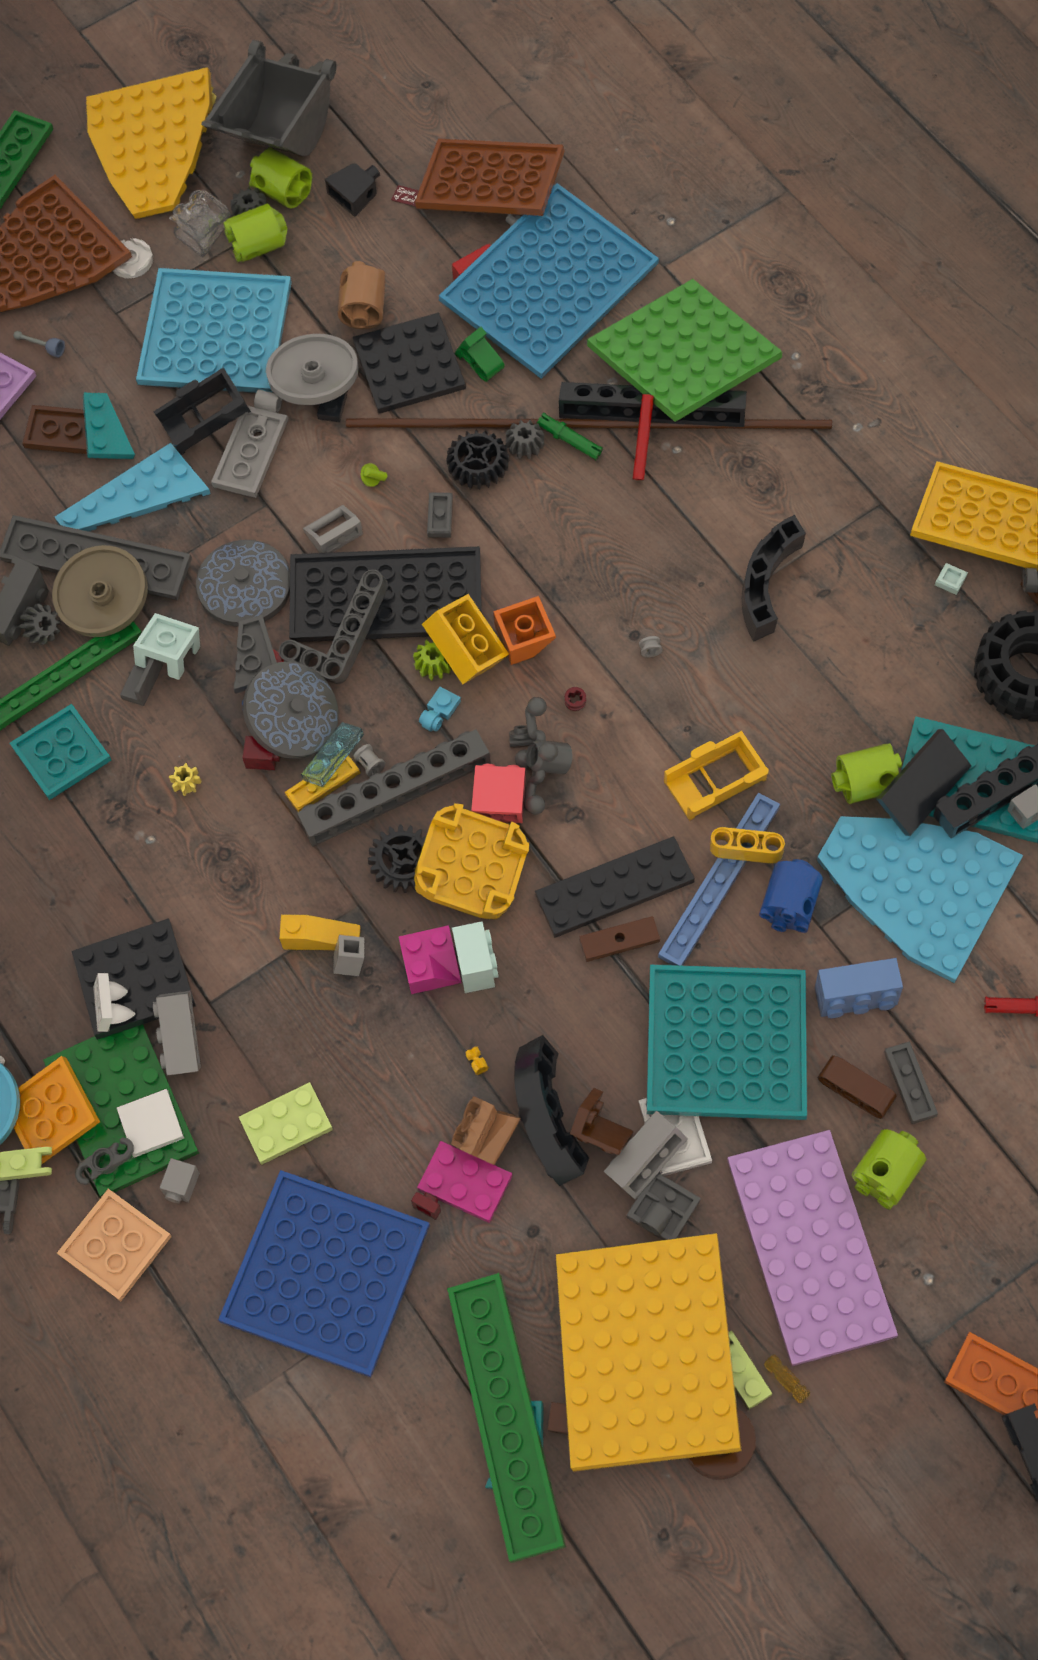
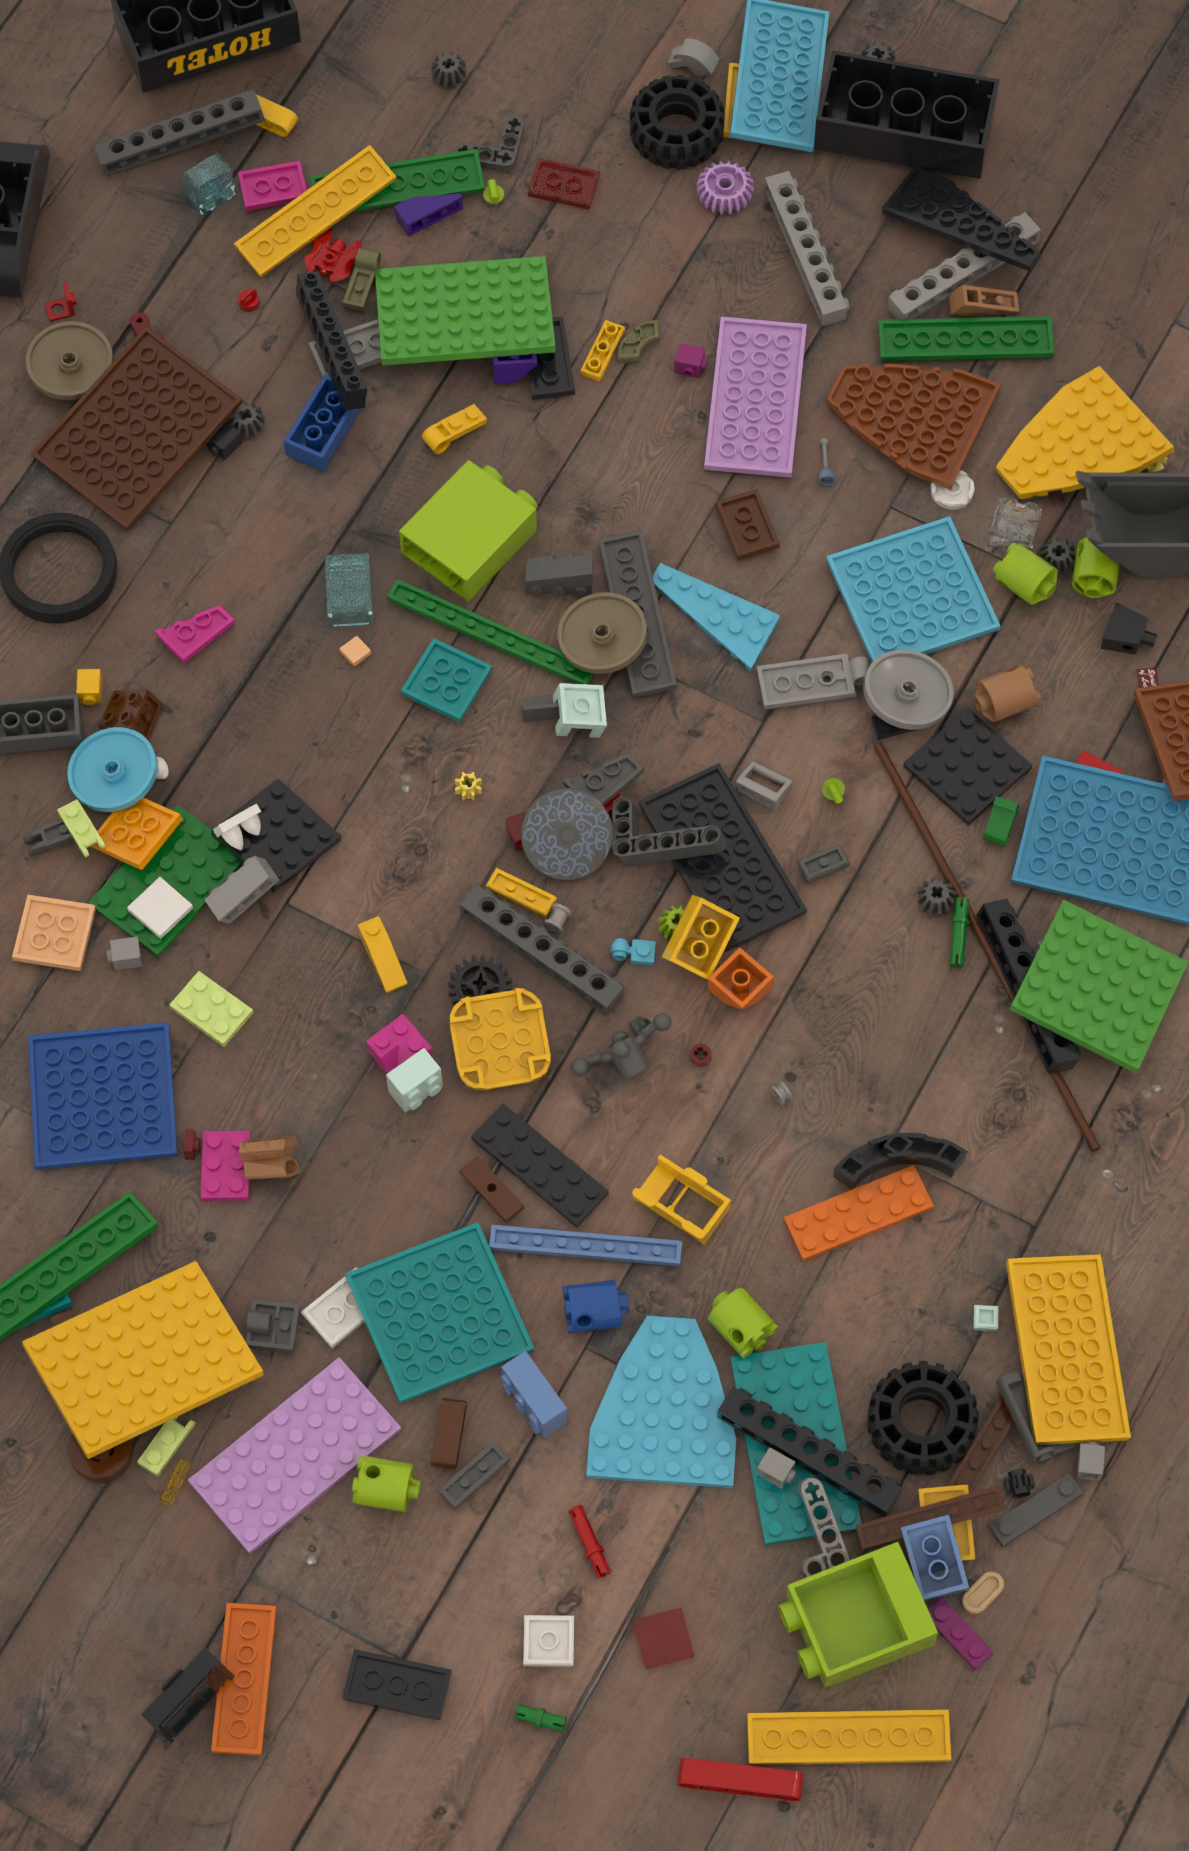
camera: 60 degrees right, 0 degrees up
dark grey gear [19,604,61,645] -> none
dark grey piece [75,1138,134,1185] -> none
teal wing [83,392,135,459] -> none
black piece [153,367,251,455] -> none
dark grey dish [196,540,290,627] -> none
clear light blue plate [301,722,364,787] -> none
light grey brick [333,935,364,976] -> none
black gear [446,429,509,490] -> none
yellow piece [465,1046,489,1075] -> none
coral brick [471,763,526,823] -> none
black brick [514,1035,590,1186] -> none
reddish brown bracket [570,1088,633,1155] -> none
light grey brick [603,1111,688,1199] -> none
red piece [632,394,654,480] -> none
yellow beam [710,827,785,864] -> none
black tile [876,729,972,836] -> none
none -> orange plate [783,1165,934,1262]

